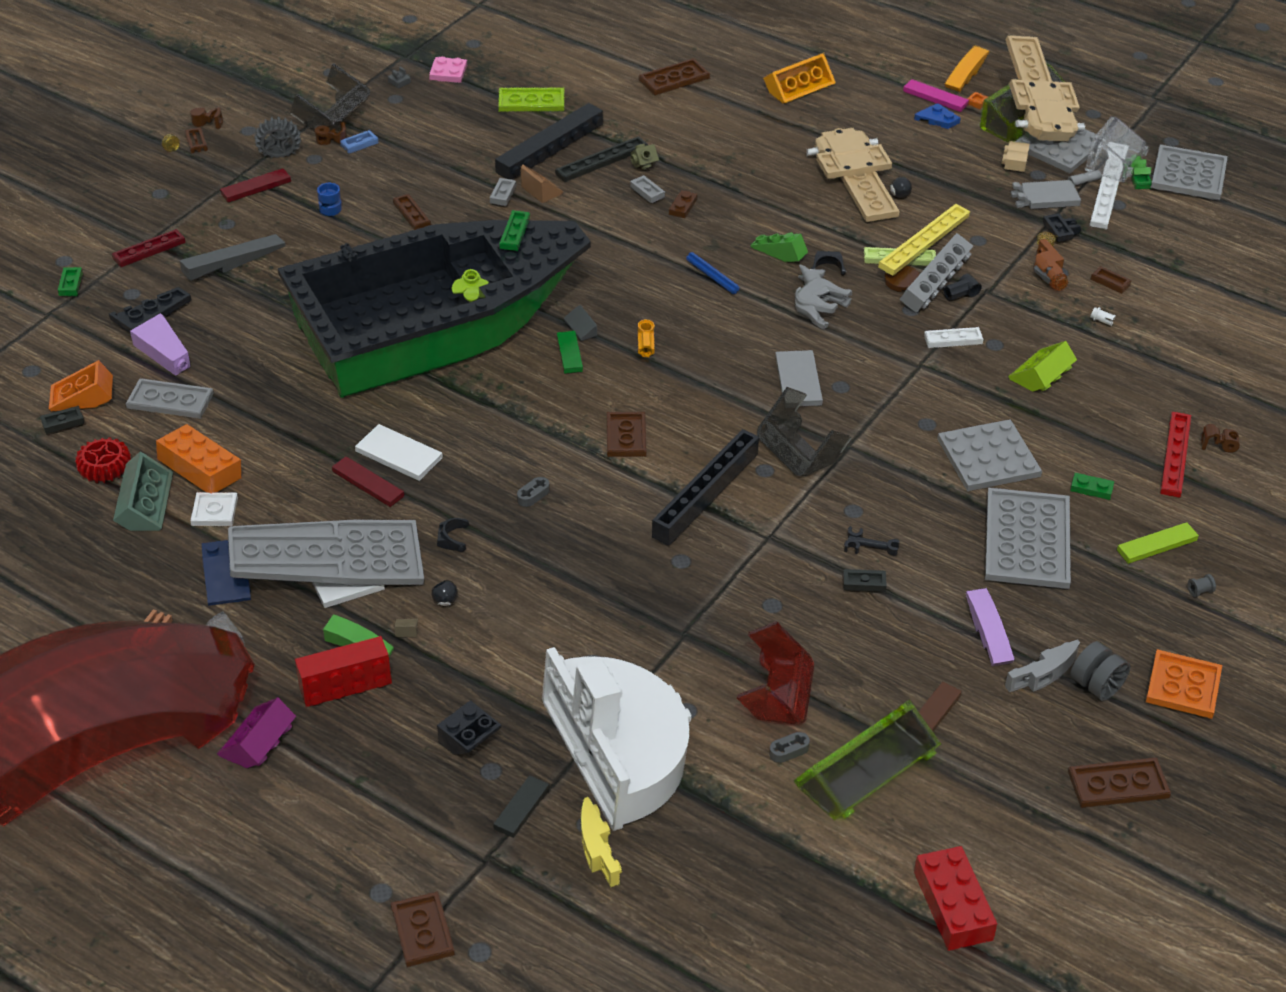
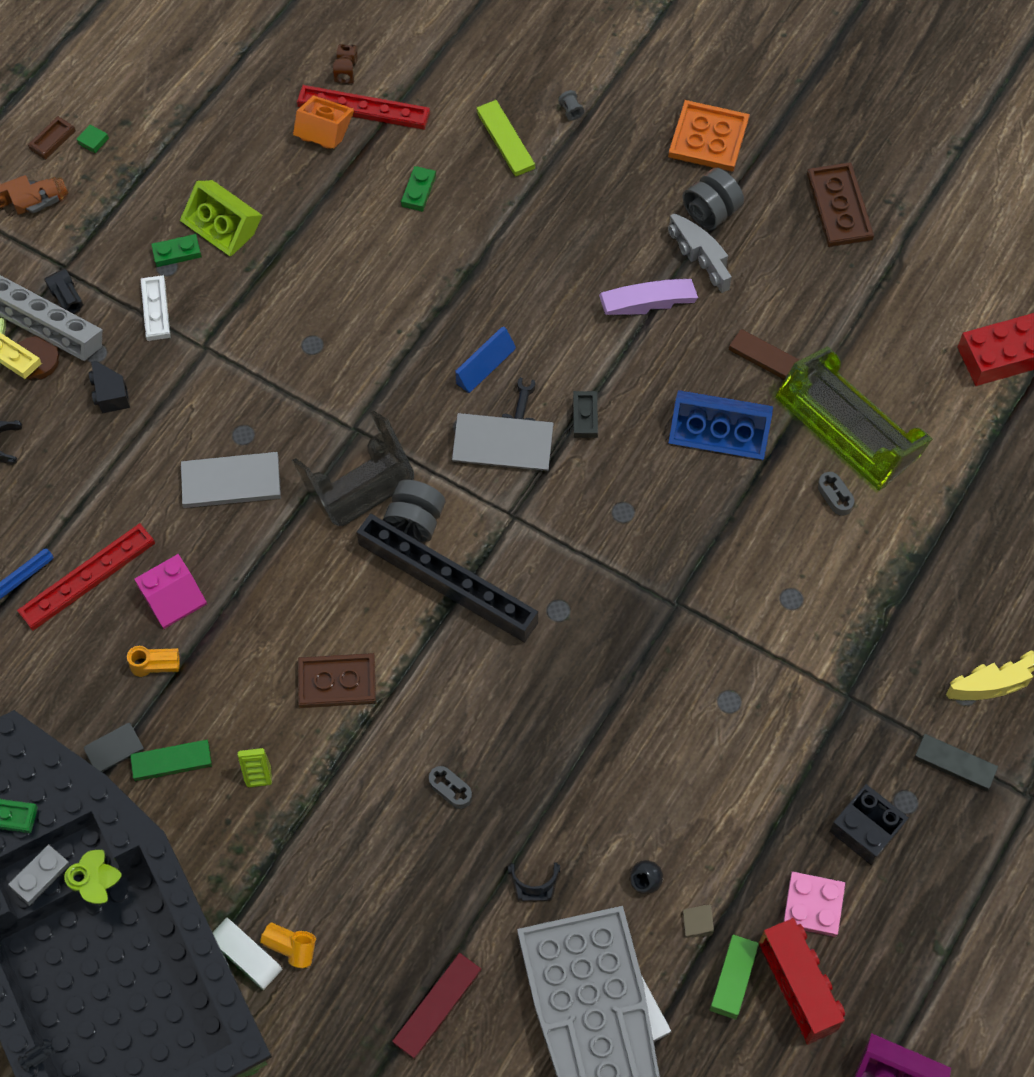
camera: 90 degrees left, 20 degrees up
white tile [355,424,443,481] -> none
white piece [542,647,691,831] -> none
clear red windscreen [737,621,814,725] -> none
light grey animal [795,265,852,330] -> none
light grey plate [937,419,1042,491] -> none
light grey plate [985,488,1071,589] -> none
white pin [1090,307,1116,326] -> none
none -> light grey plate [8,845,69,906]
none -> red tile [17,523,156,631]
none -> green tile [76,124,109,153]
none -> black slope [89,361,130,414]
none -> dark pink slope [134,554,207,629]
none -> green plate [151,234,202,267]
none -> white beam [213,917,283,990]
none -> lime slope [238,748,272,787]
none -> light orange piece [260,922,316,968]
none -> orange slope [293,95,354,149]
none -> dark grey wheel [383,480,446,543]
none -> light grey tile [452,413,554,471]
none -> blue slope [455,326,516,393]
none -> blue slope [669,390,773,460]
none -> bright pink plate [783,872,845,937]

